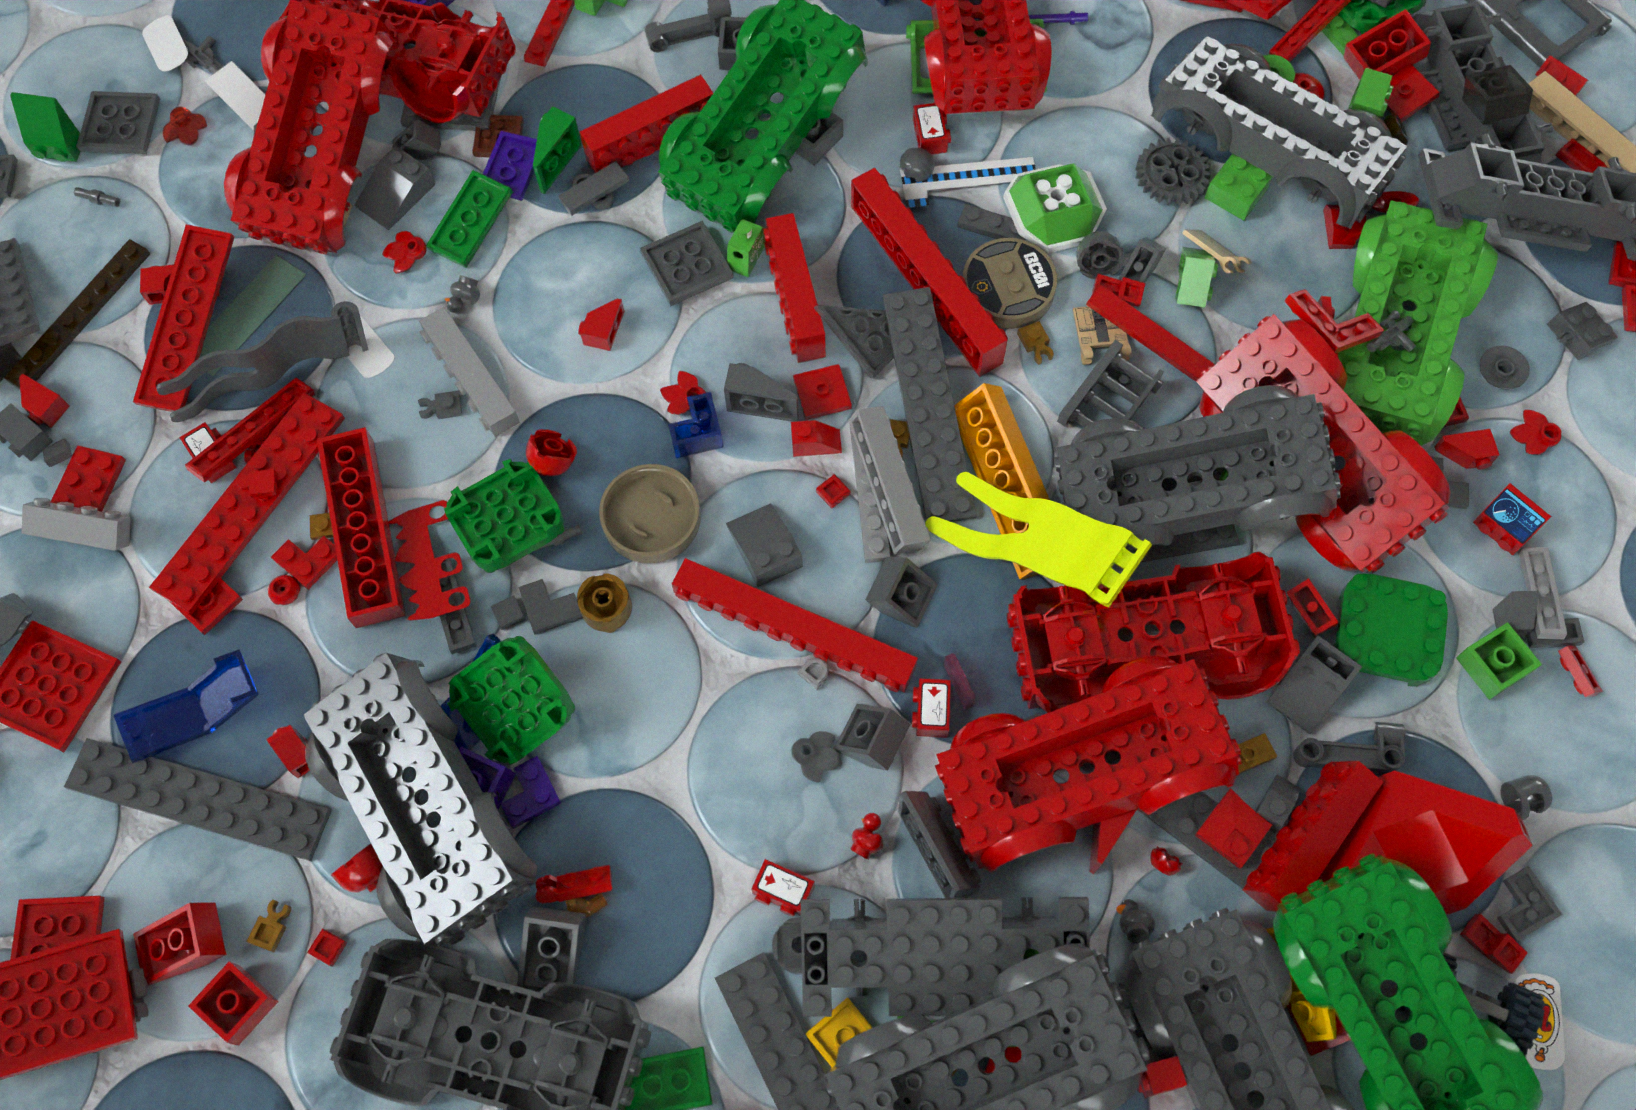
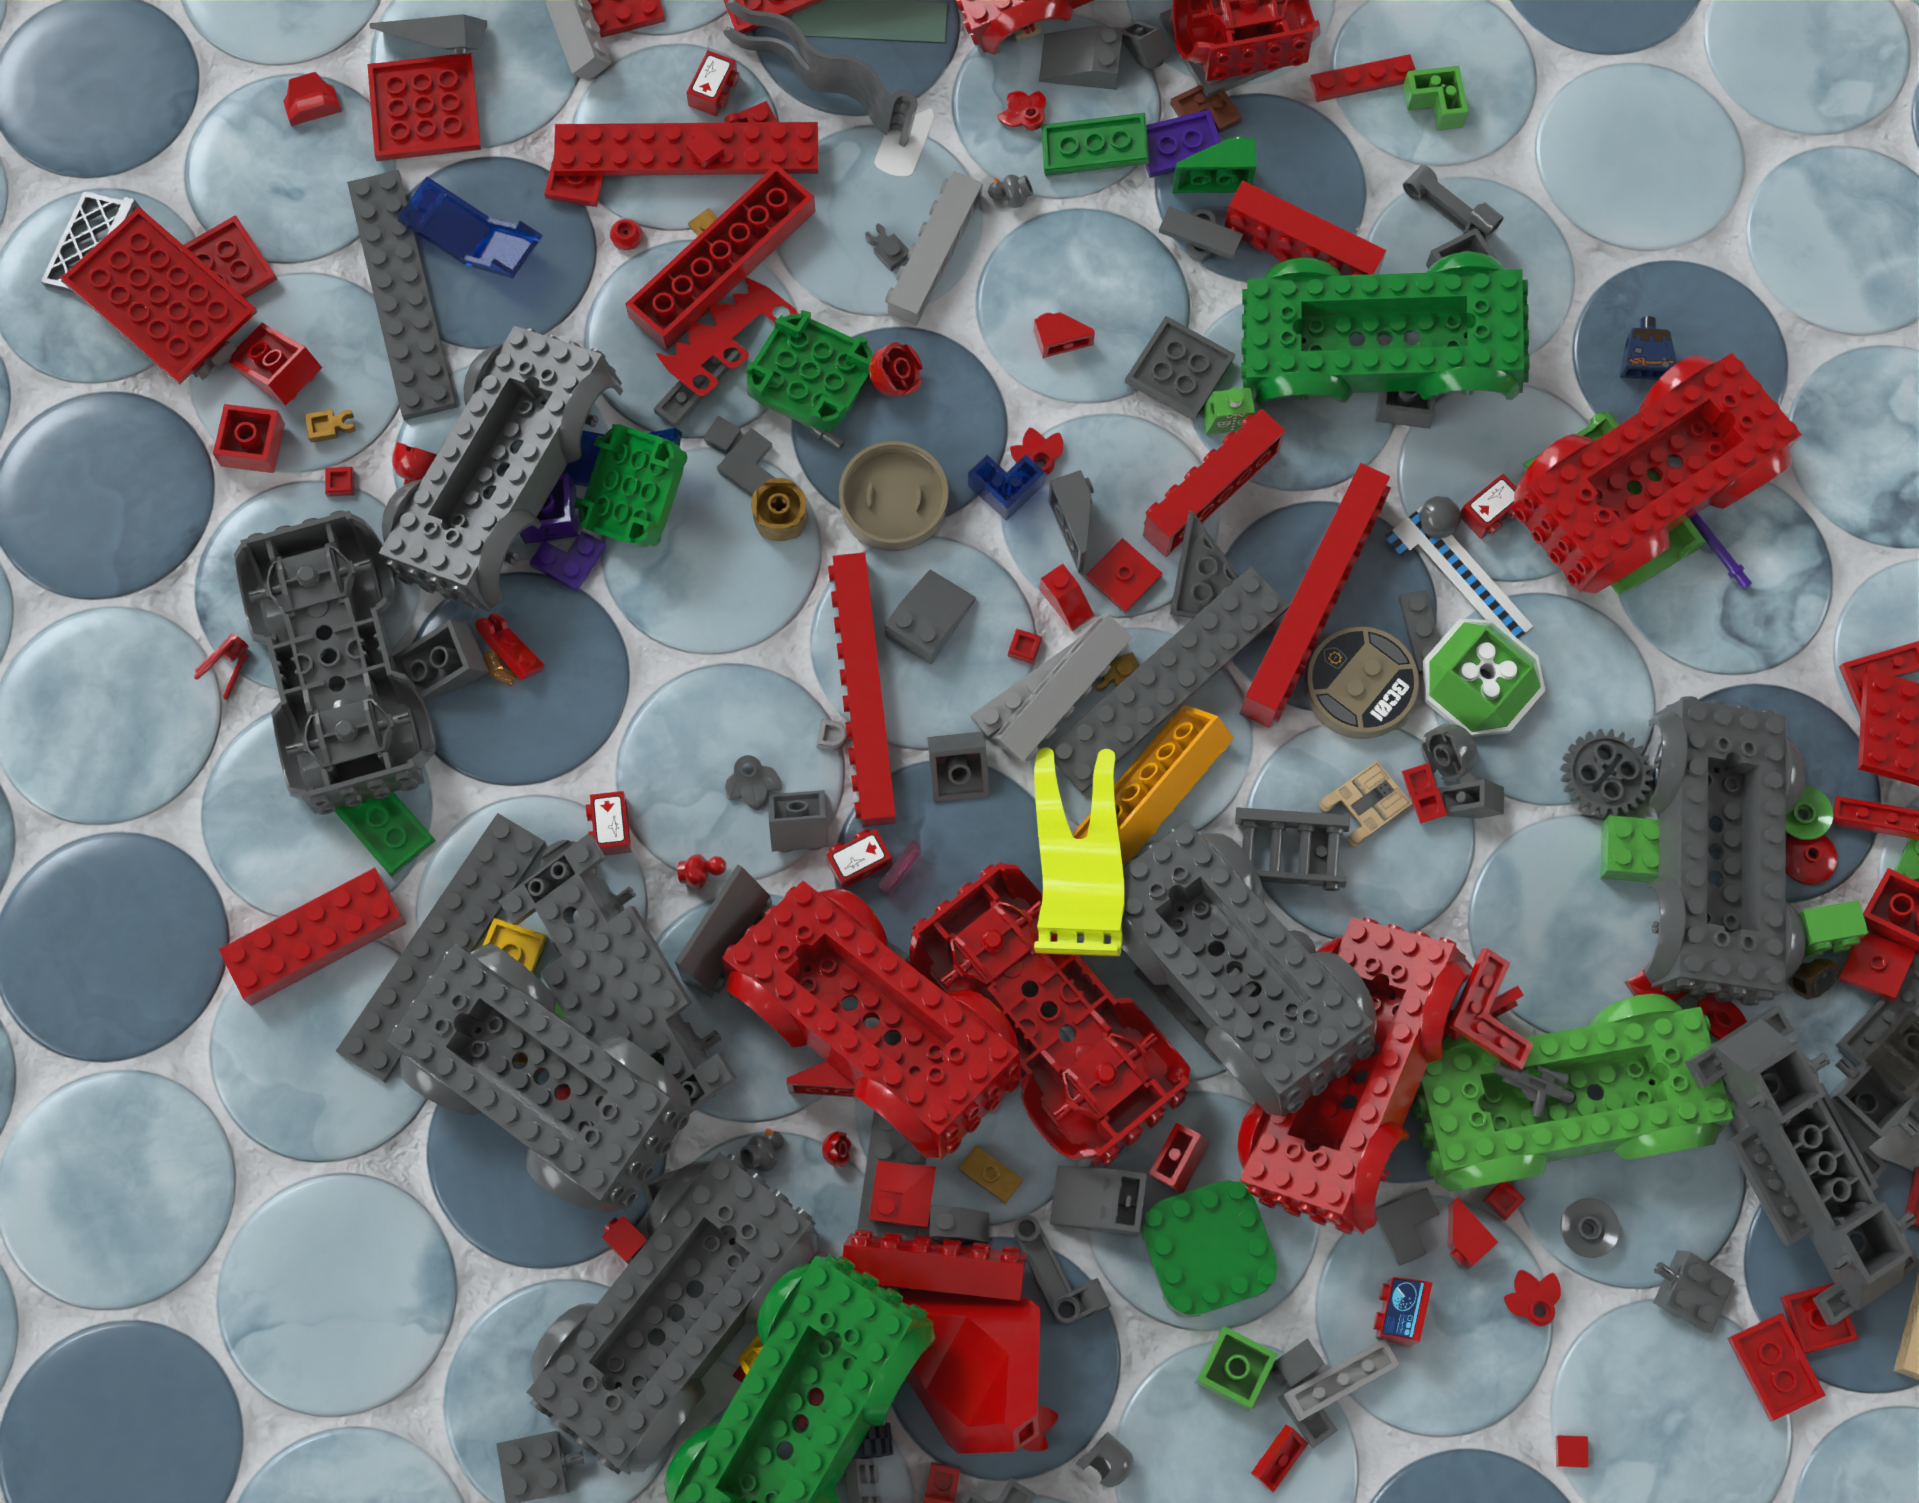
camera: 55 degrees right, 5 degrees up
red tile [185,377,315,483] -> none
red slope [266,725,310,778] -> none
red plate [271,536,337,590] -> none
pearl gold plate [1017,321,1053,365] -> none
red tile [1086,285,1216,382] -> none
brick [1175,247,1218,307] -> none
tan flag [1182,229,1251,273] -> none

